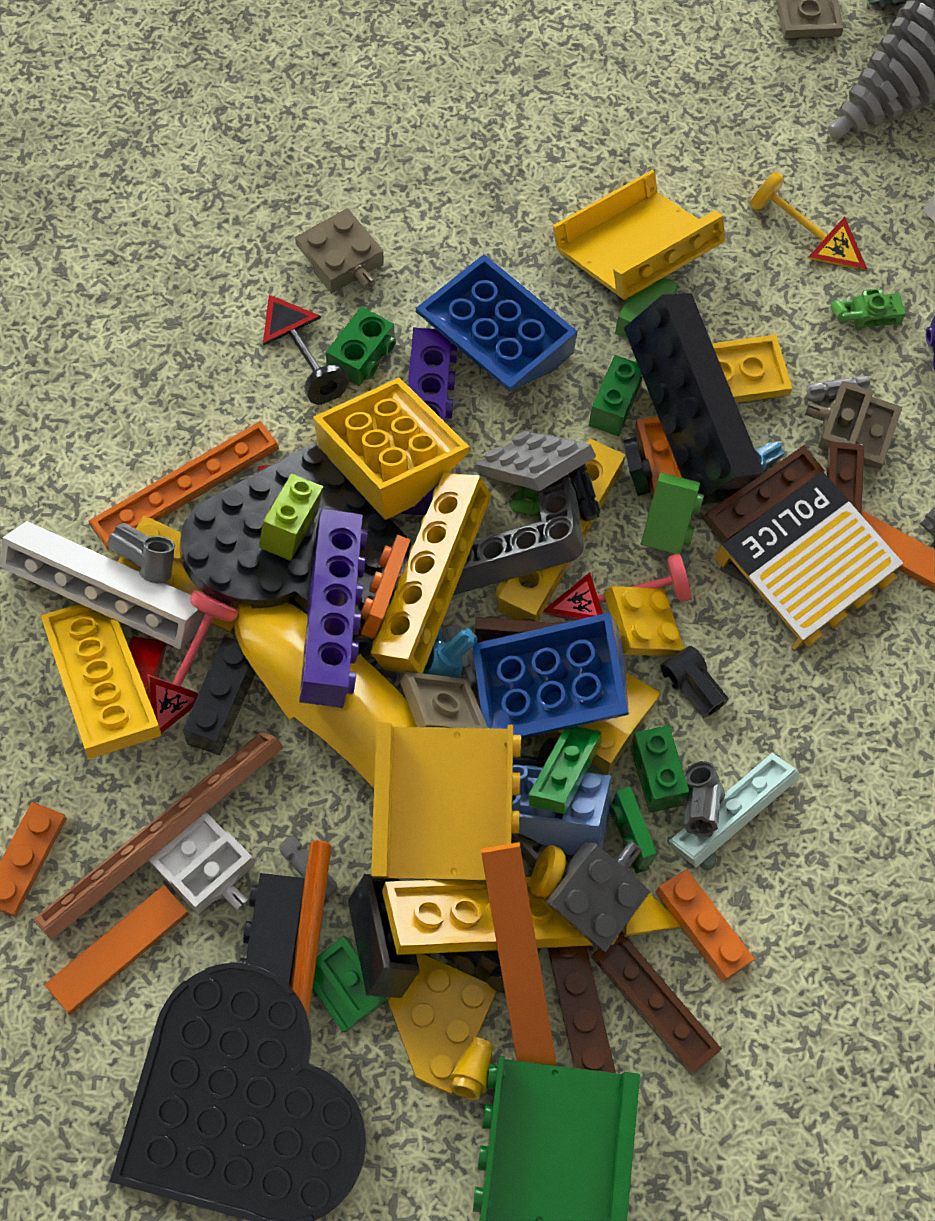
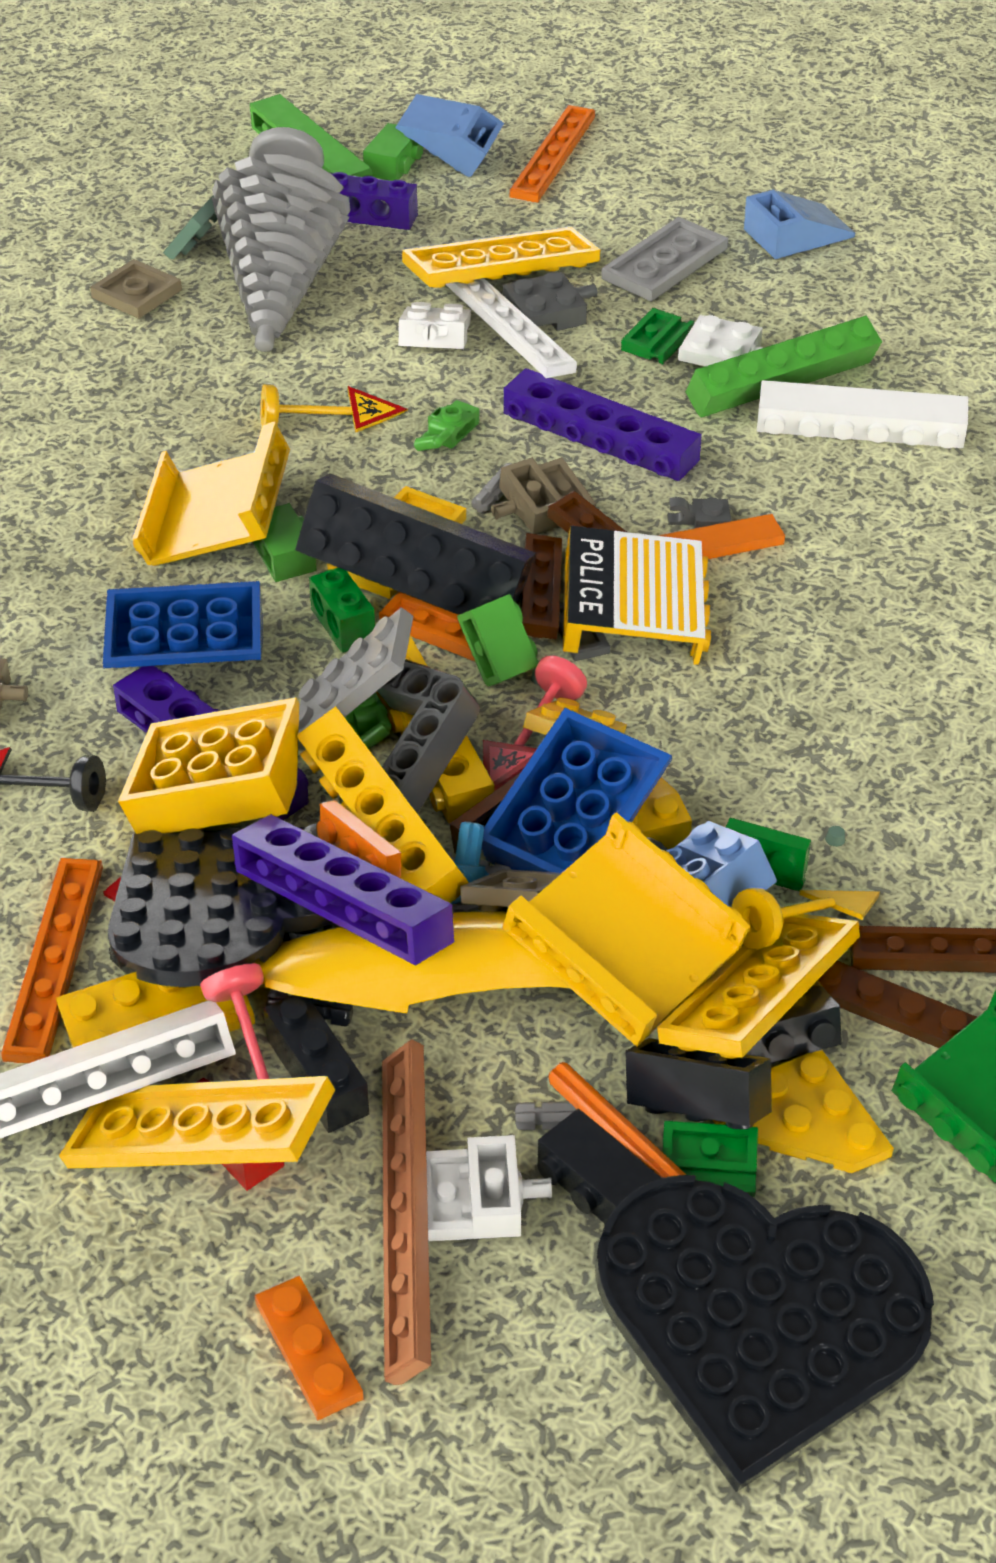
camera: 45 degrees left, 20 degrees down
orange tile [44,885,189,1015] -> none
dark grey piece [108,523,175,583] -> none
lime brick [259,473,324,561] -> none
green brick [326,306,396,386] -> none
yellow cone [450,1037,494,1100] -> none
orange tile [481,842,557,1066] -> none
green plate [529,726,602,814] -> none
dark grey plate [545,841,650,952] -> none
black plate [623,437,653,496] -> none
green brick [630,725,689,813] -> none
orange plate [655,869,755,983] -> none
black piece [660,645,729,718] -> none
light aqua tile [669,753,800,867] -> none
dark grey piece [684,761,725,838] -> none

